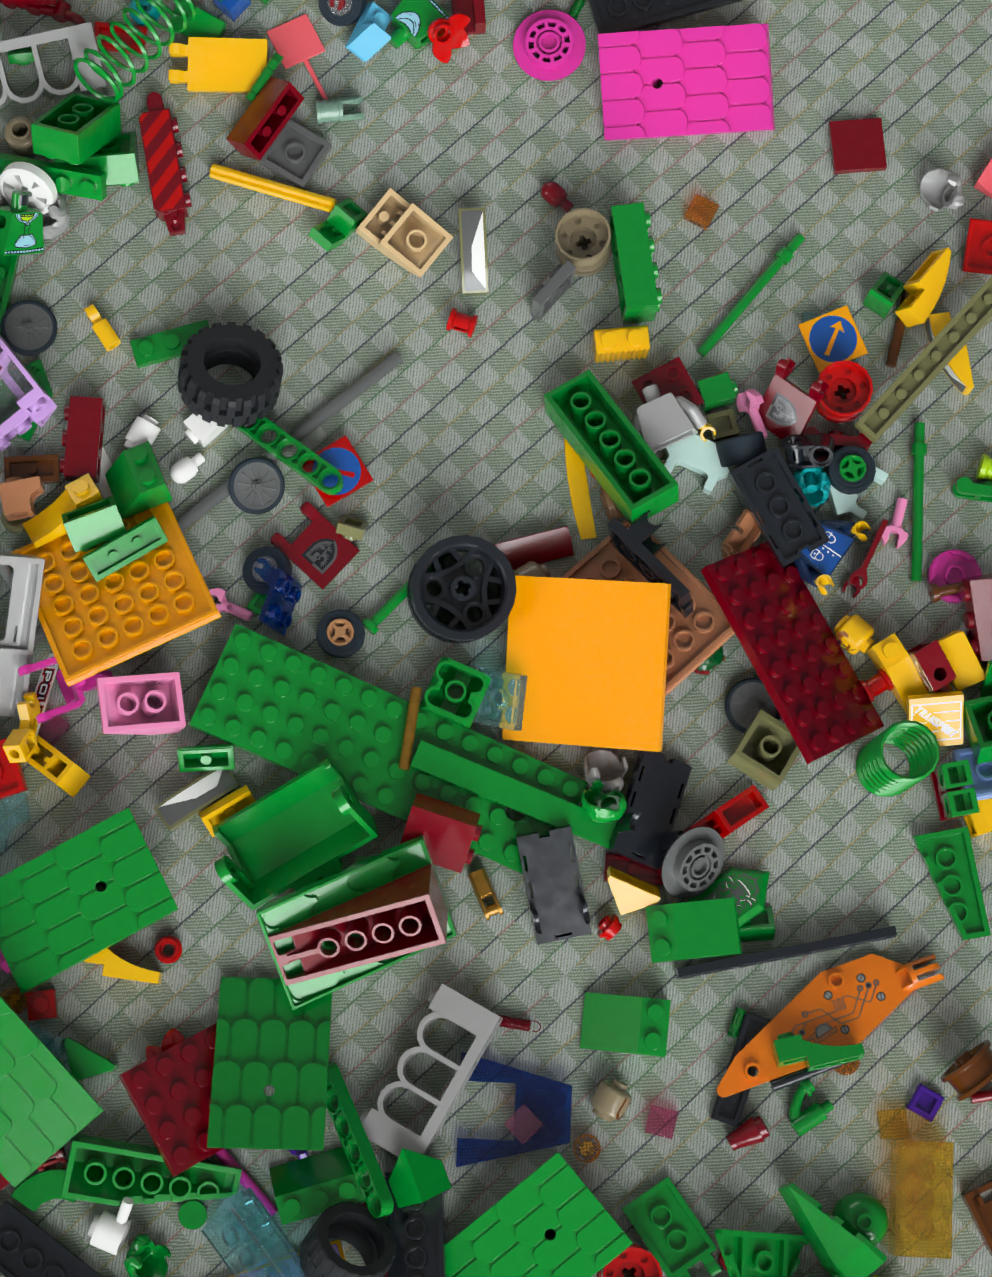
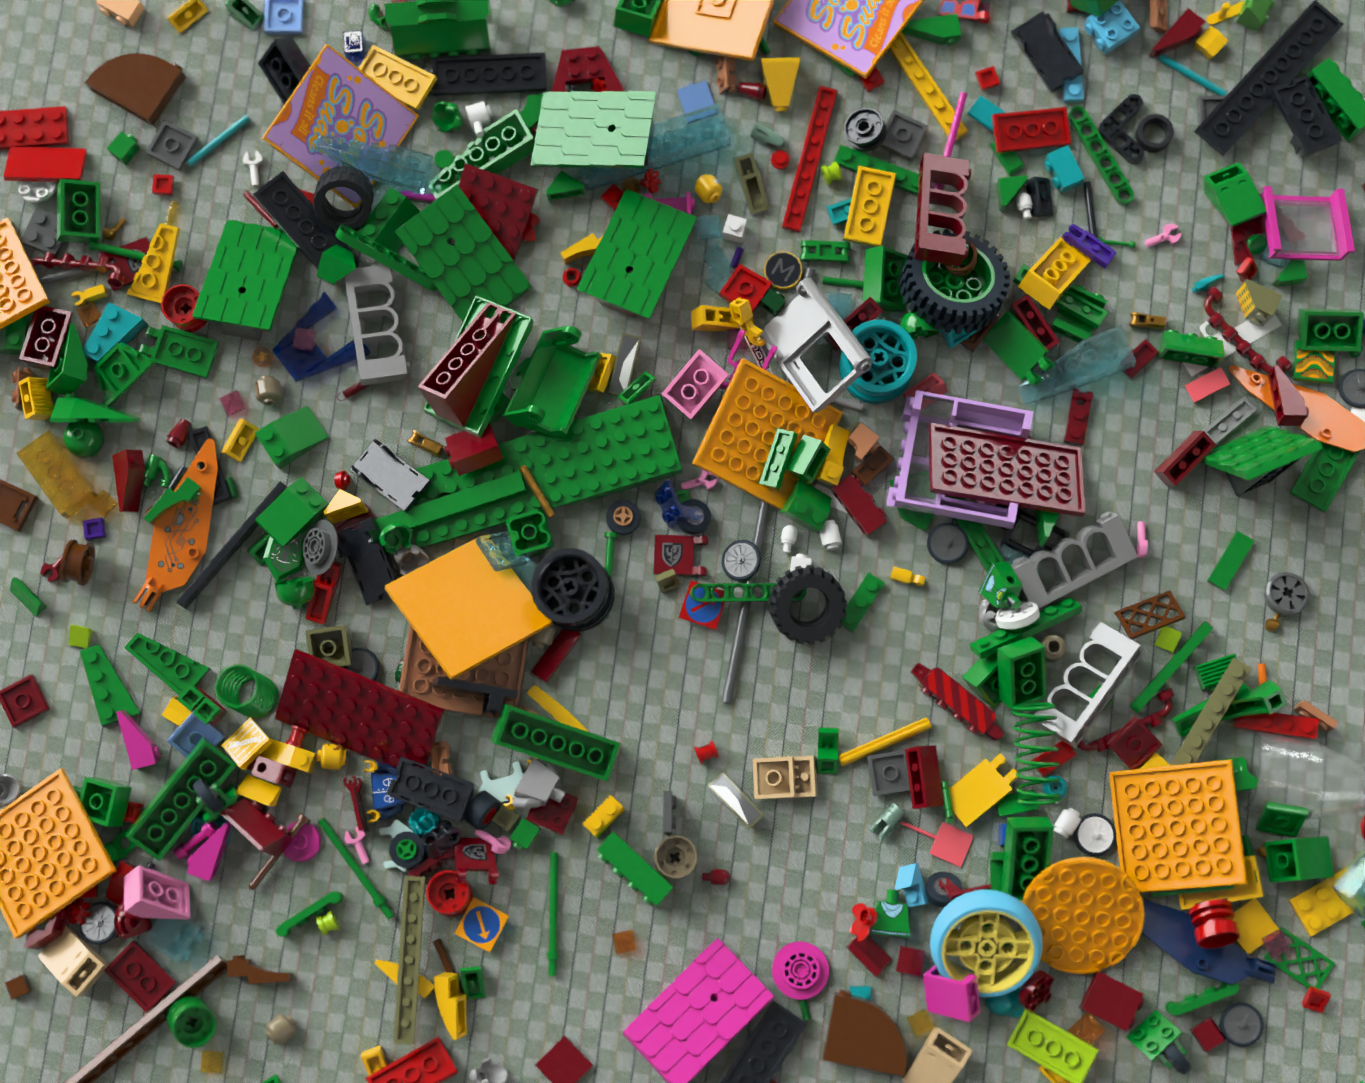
camera: 150 degrees right, 0 degrees up
none -> dark red slope [112,449,145,513]
none -> yellow slope [221,419,260,463]
none -> green cylinder [275,576,315,609]

